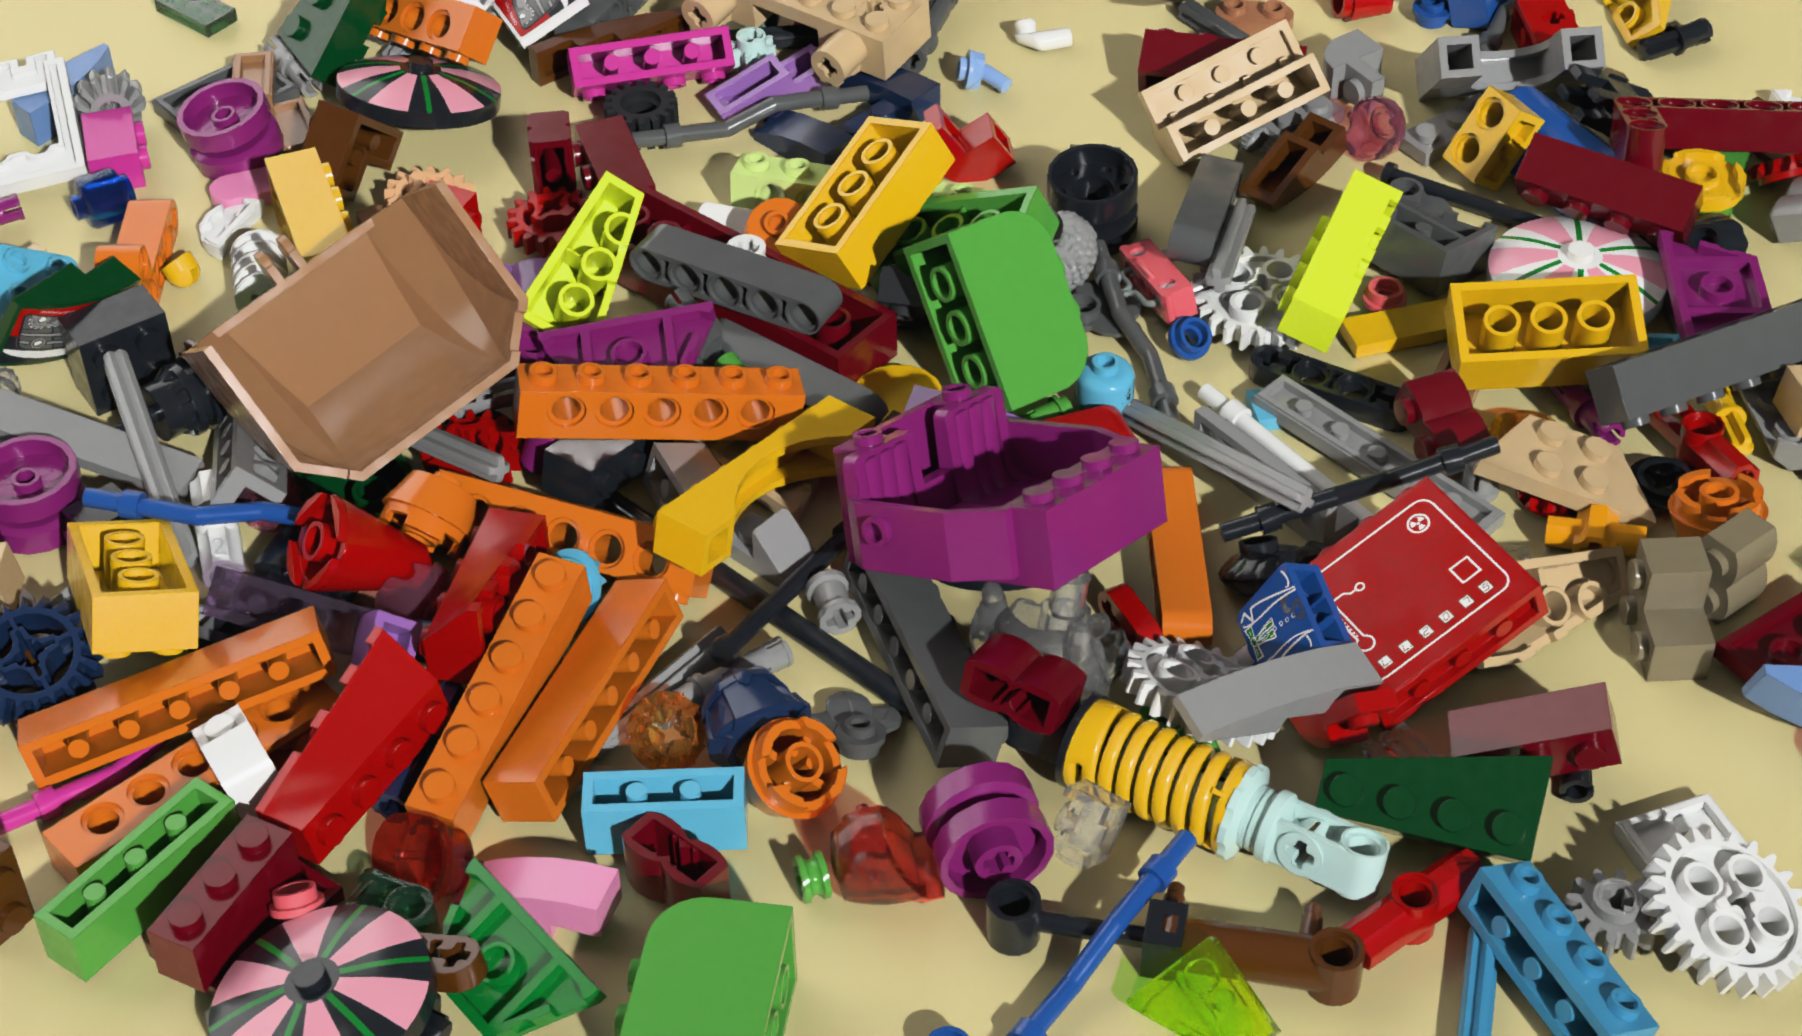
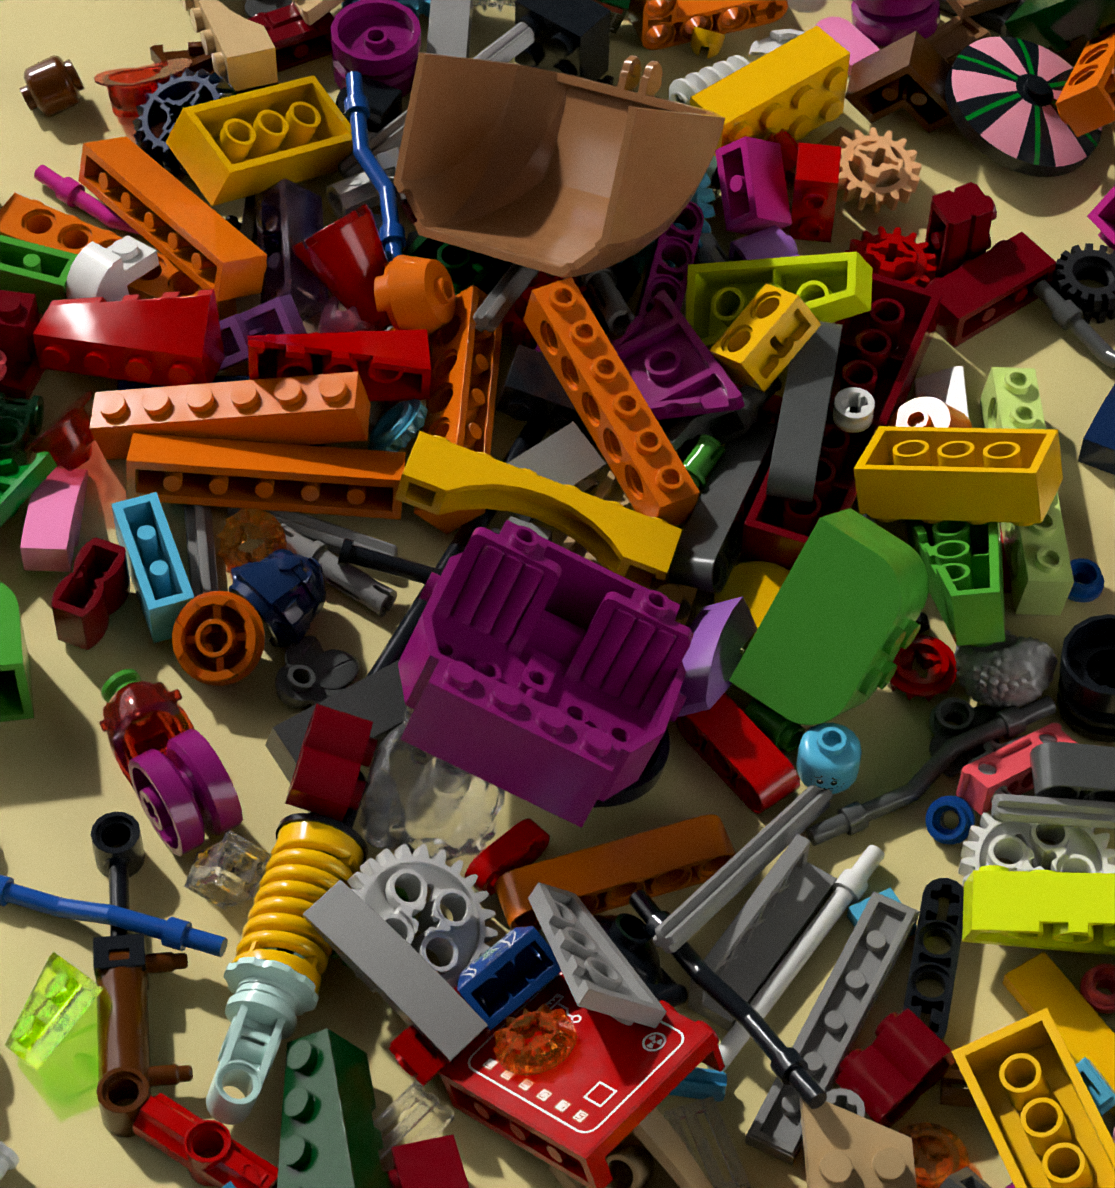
camera: 70 degrees right, 10 degrees up
none -> clear orange gear [493,1003,577,1075]
none -> light grey wing [528,882,667,1028]
none -> yellow brick [709,283,821,392]

